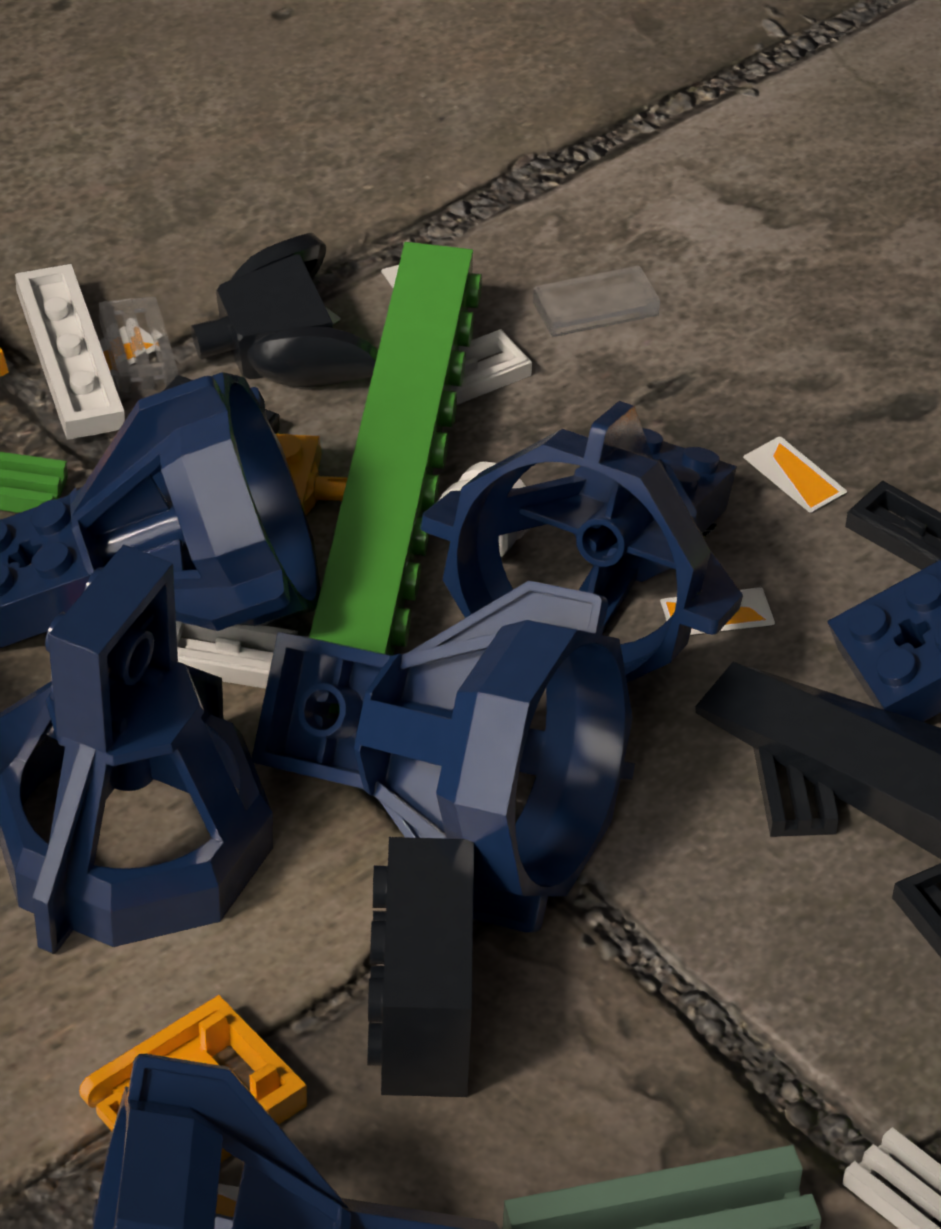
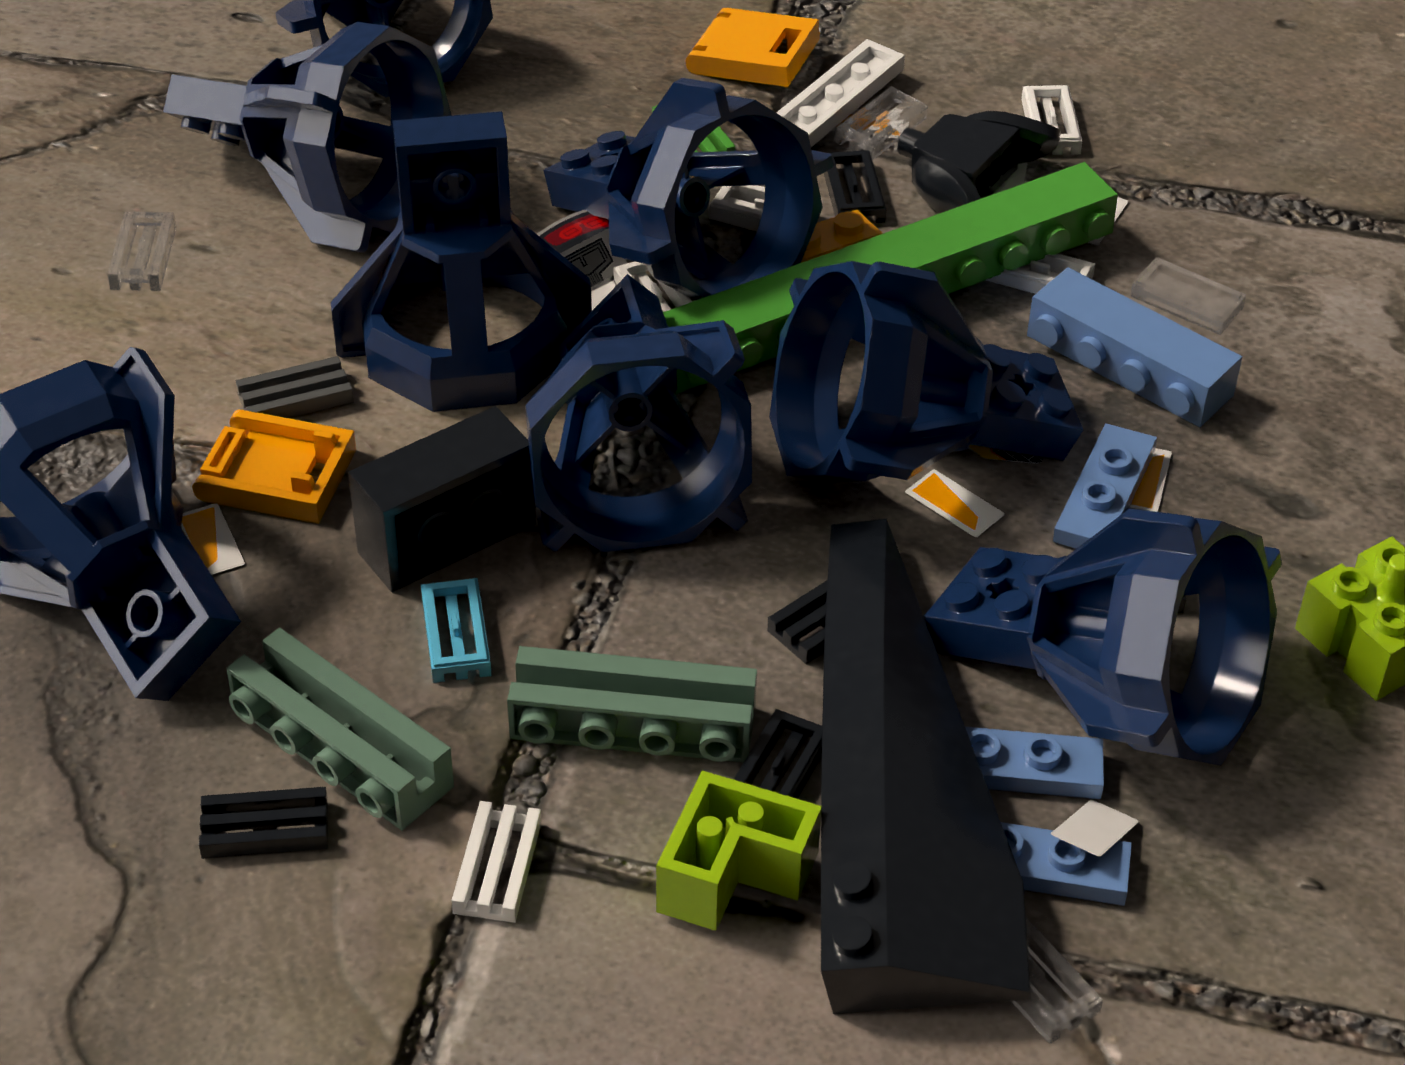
camera: 55 degrees right, 0 degrees up
none -> dark grey tile [235,356,354,418]
none -> medium azure tile [421,578,491,683]
none -> sand green brick [507,646,757,762]
none -> white tile [1021,85,1082,155]
none -> medium blue brick [1027,267,1243,427]
none -> medium blue plate [1053,423,1157,549]

